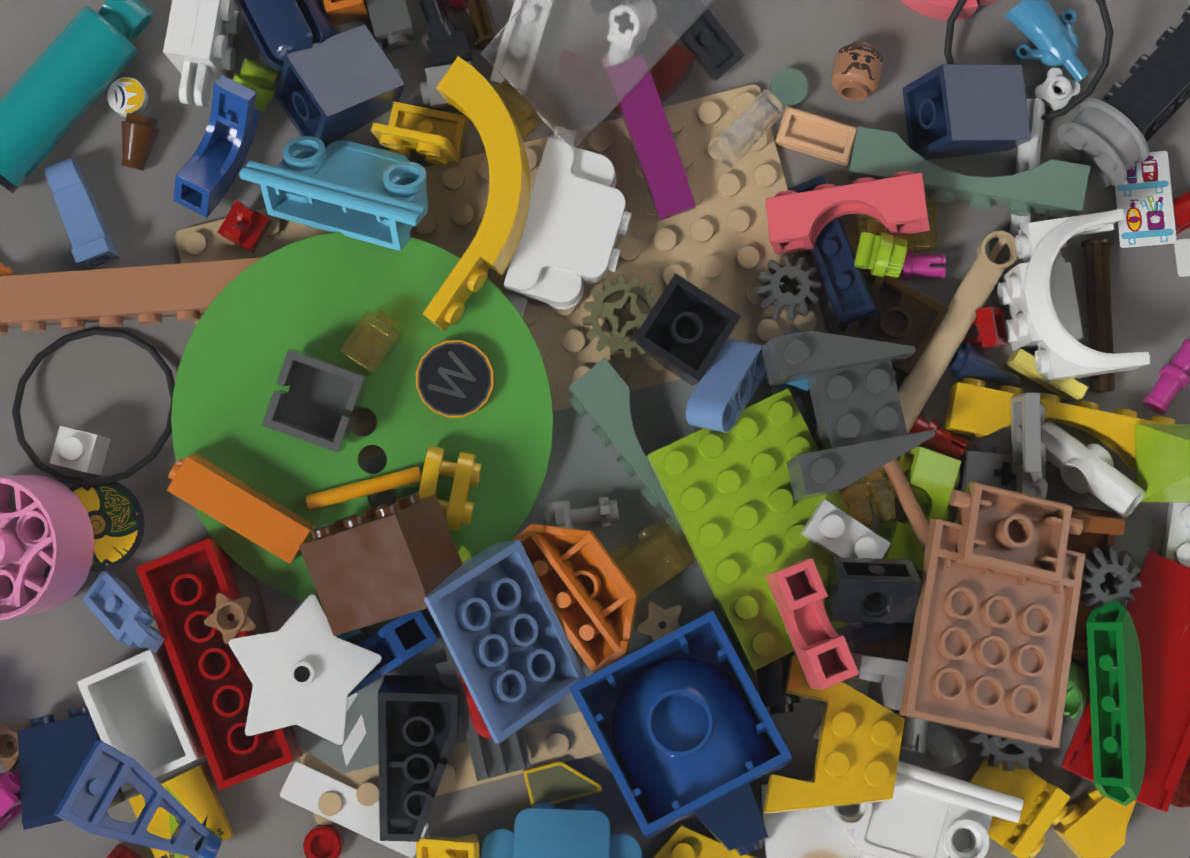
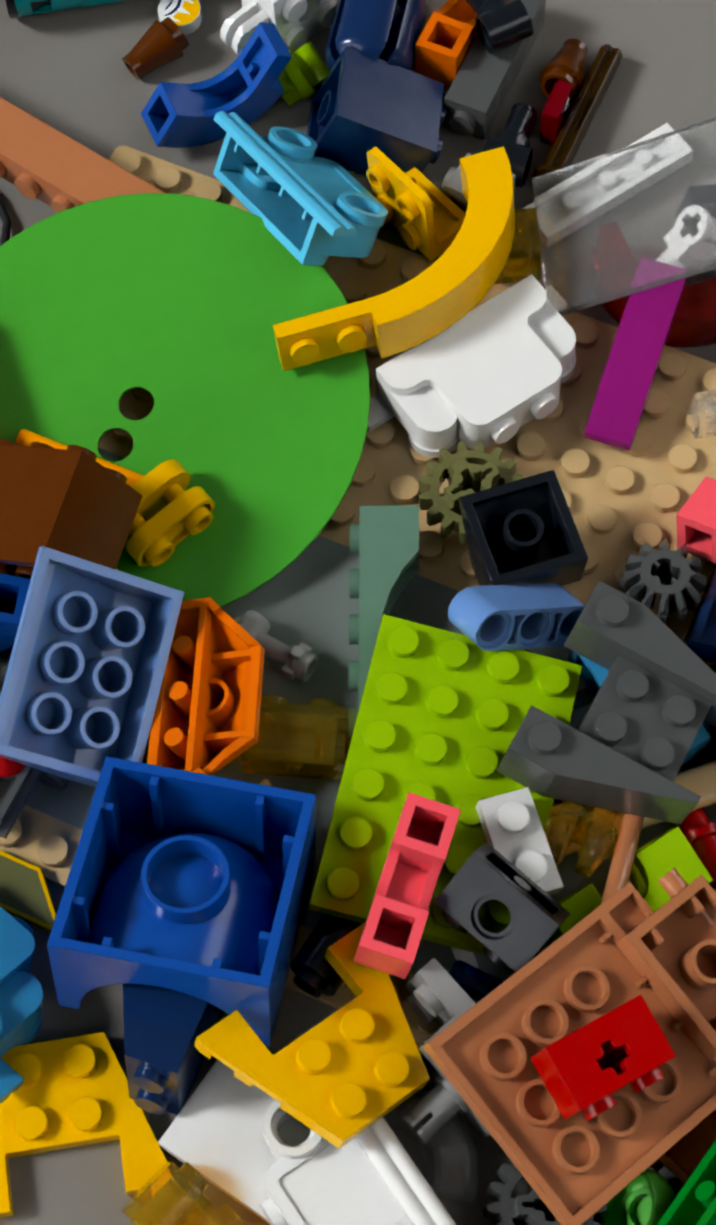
camera: 40 degrees right, 20 degrees down
medium blue leg [44,157,120,270] -> none
red tile [217,200,272,254] -> none
dark grey piece [262,349,370,452] -> none
clear yellow brick [340,310,403,373] -> none
black tile [416,340,494,418] -> none
none -> red brick [530,995,676,1121]

